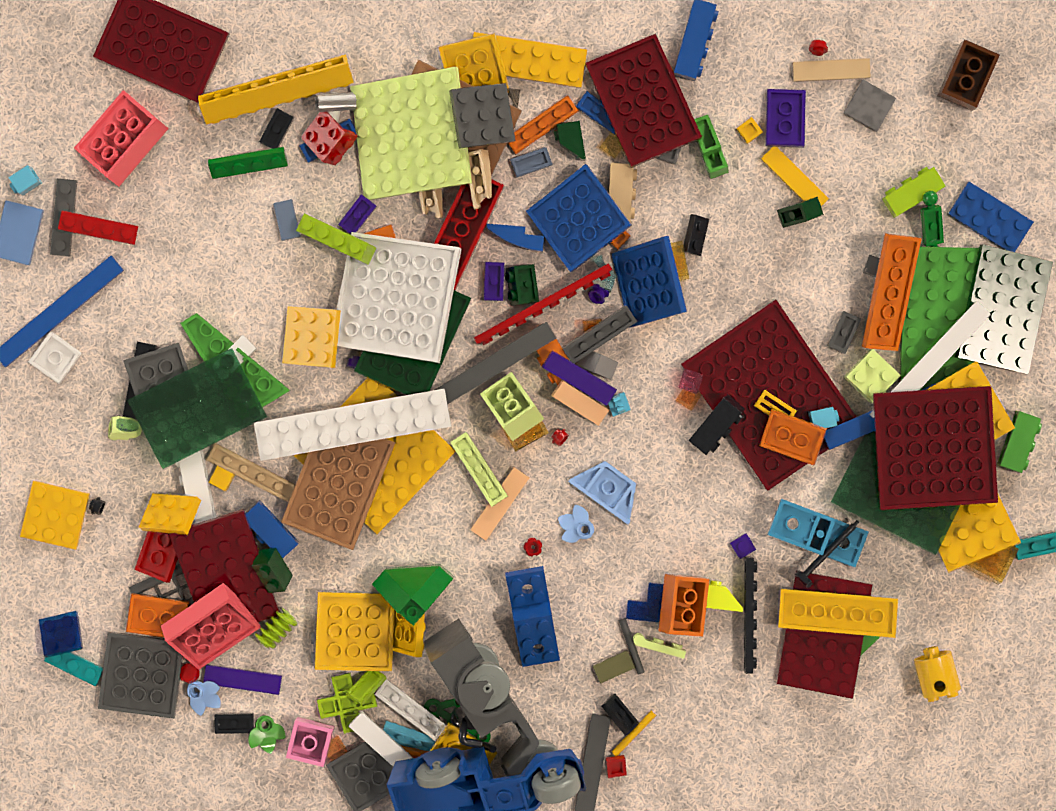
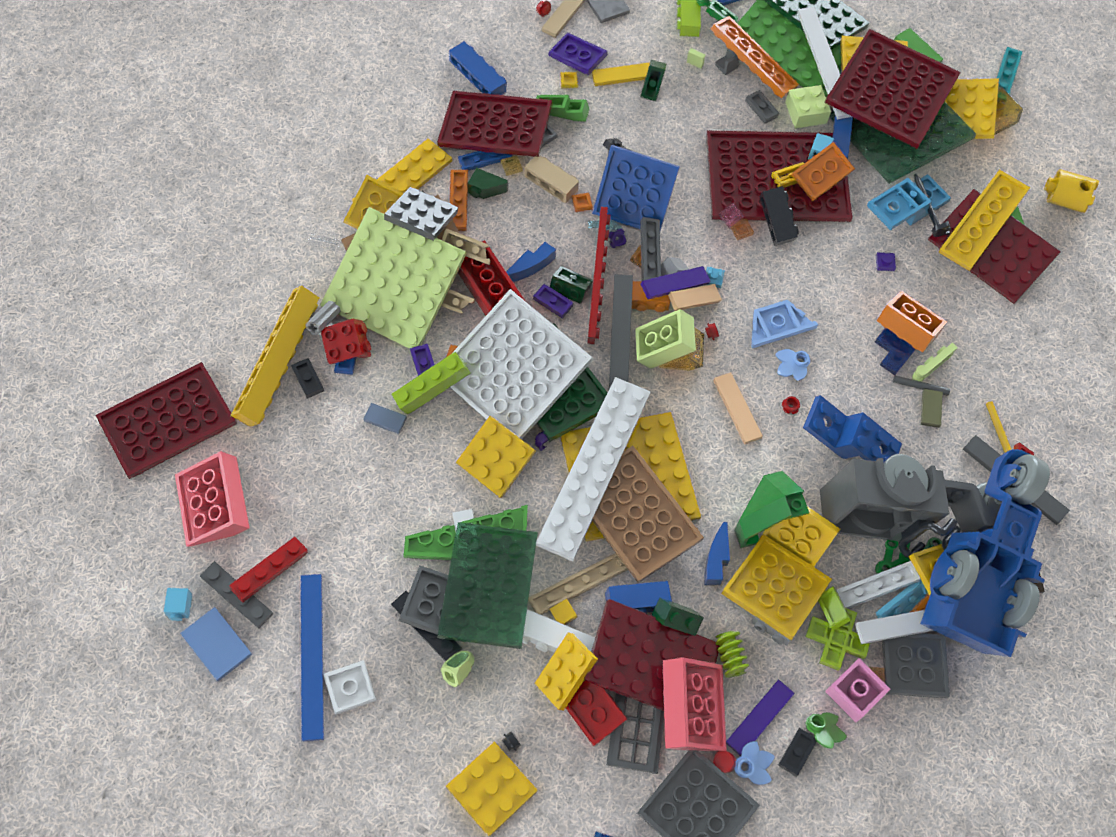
camera: 60 degrees left, 25 degrees down
orange tile [126,593,189,637] -> none
green plate [208,147,288,179] -> none
yellowish green plate [450,432,508,507] -> none
sand blue tile [510,147,553,178] -> none
blue plate [526,164,632,272] -> none
black plate [601,693,639,736] -> none
neon yellow slope [706,580,743,612] -> none
black plate [744,557,757,674] -> none
none -> yellowish green tile [687,48,706,69]
none -> blue slope [704,522,730,585]

